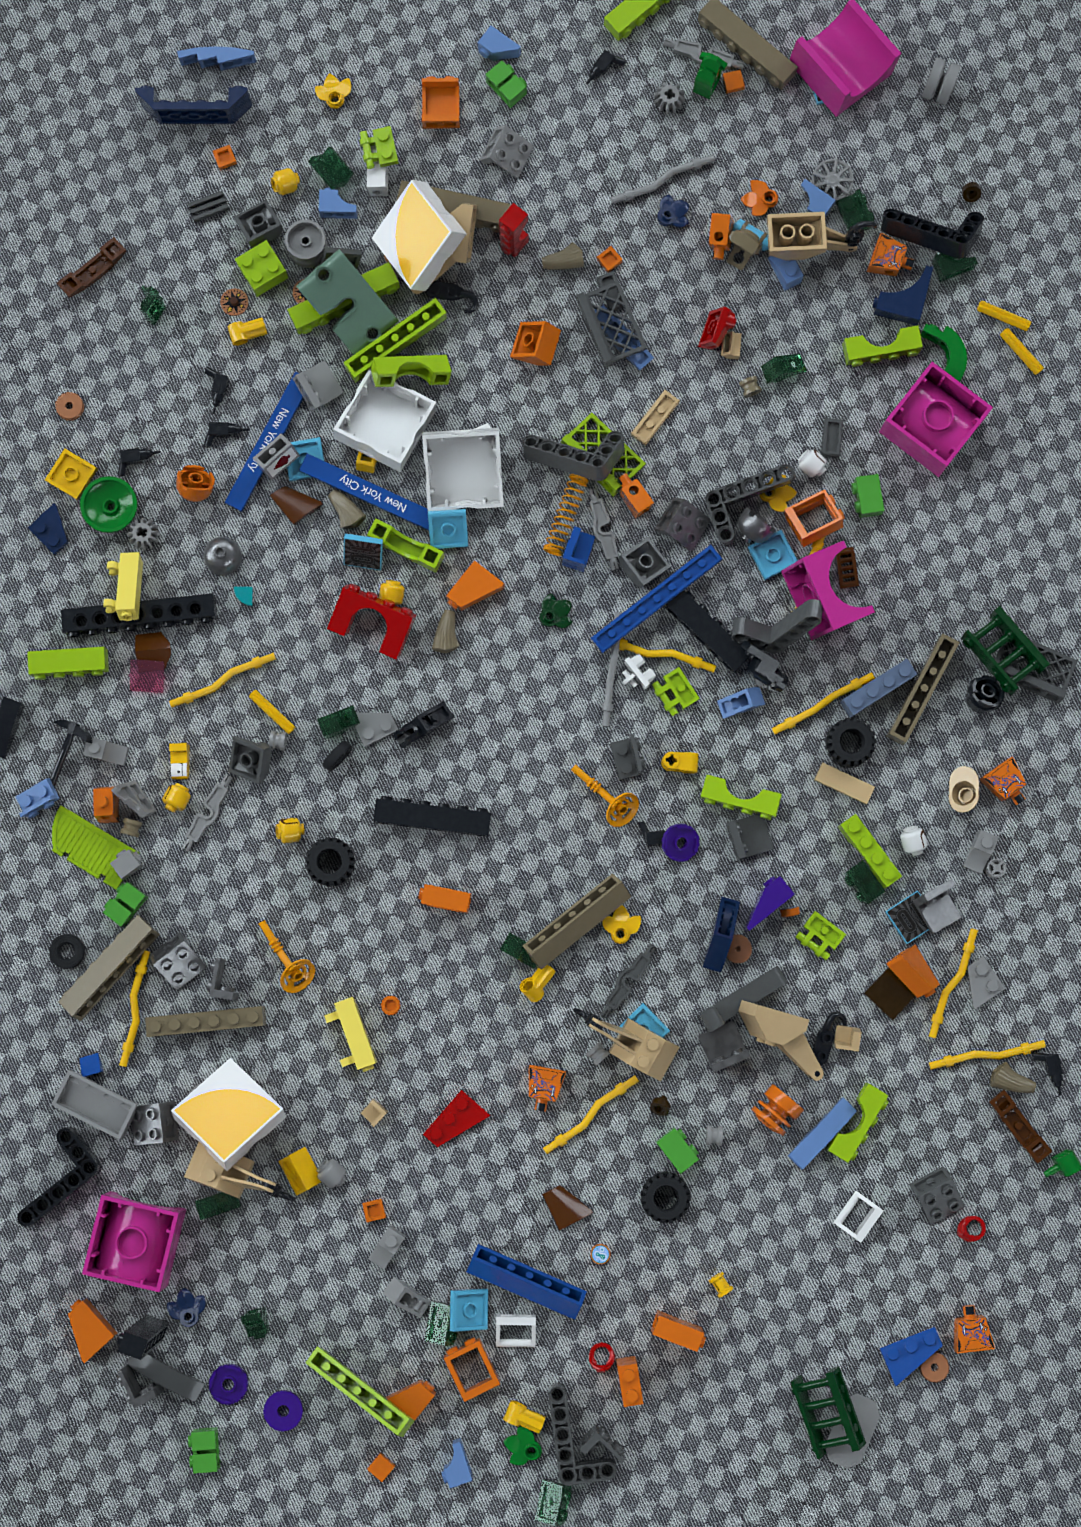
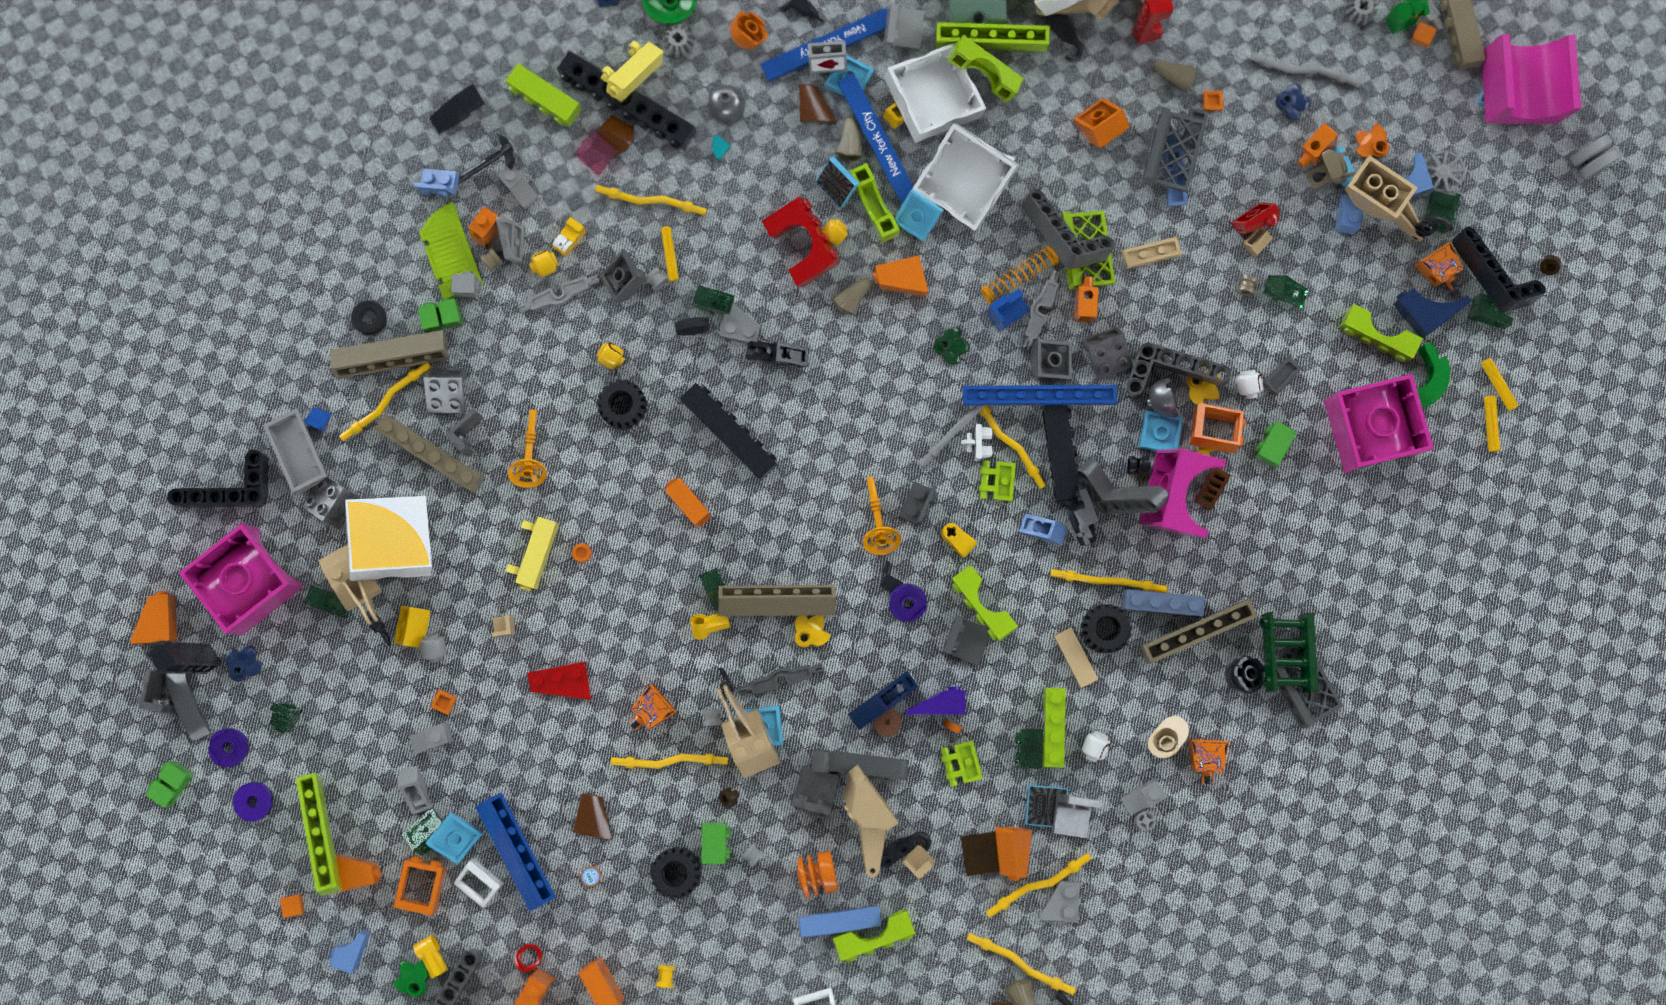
camera: 40 degrees right, 0 degrees up
none -> black wheel [1127,456,1150,475]

